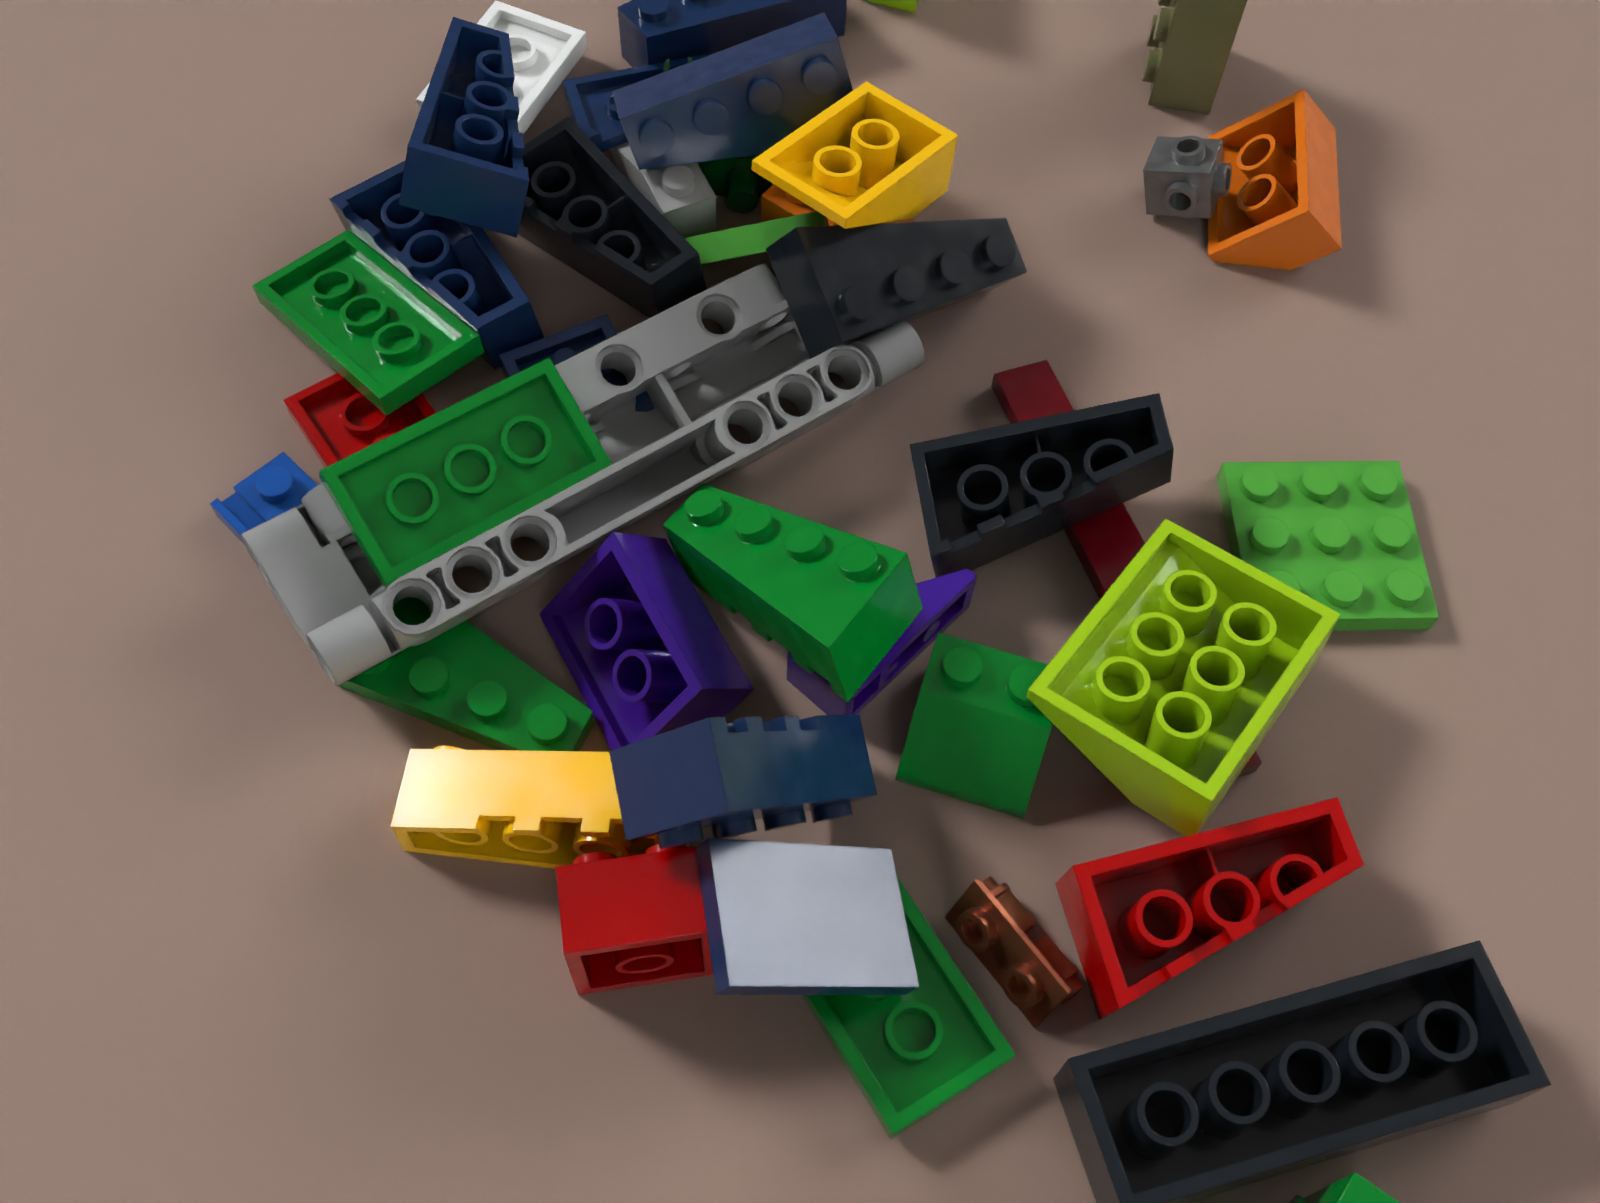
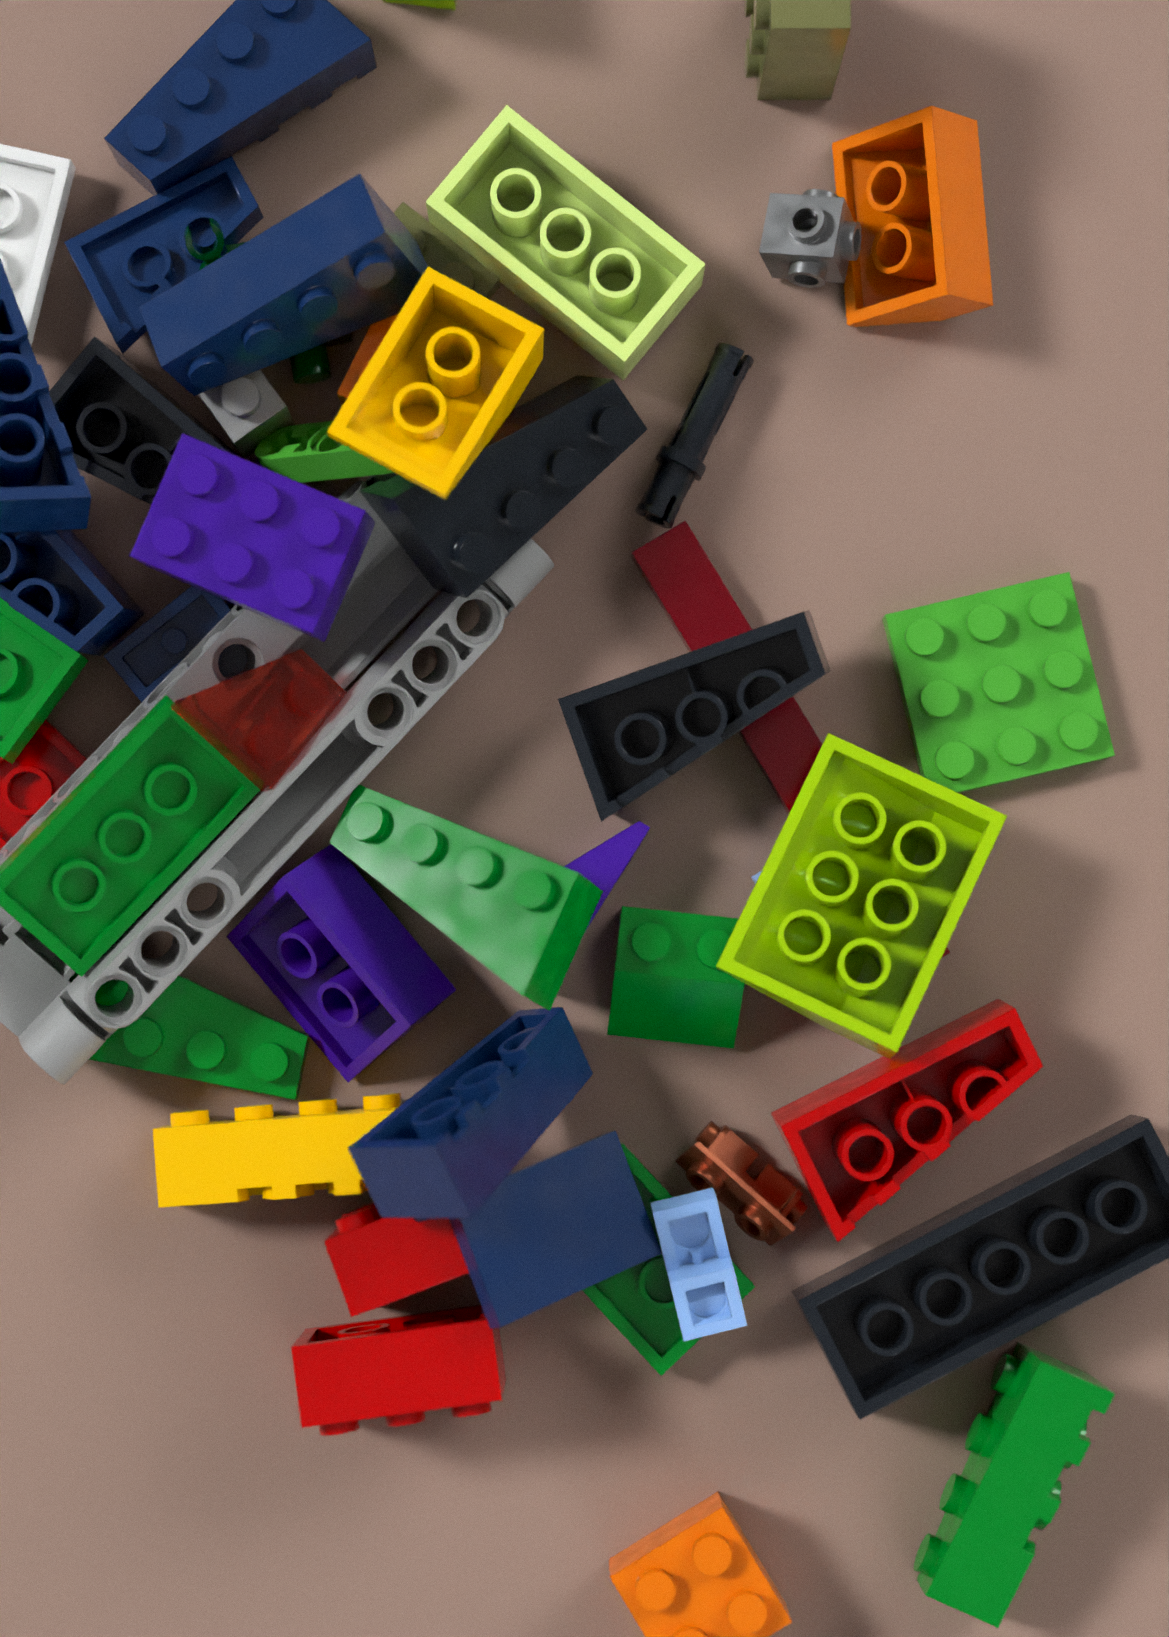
camera: 10 degrees left, 25 degrees up
none -> dark purple brick [130,433,376,642]
none -> clear red wing [171,649,347,791]
none -> red brick [291,1305,506,1436]
none -> yellowish green brick [425,105,706,380]
none -> black pin [635,343,754,529]
none -> light blue slope [650,1187,747,1341]

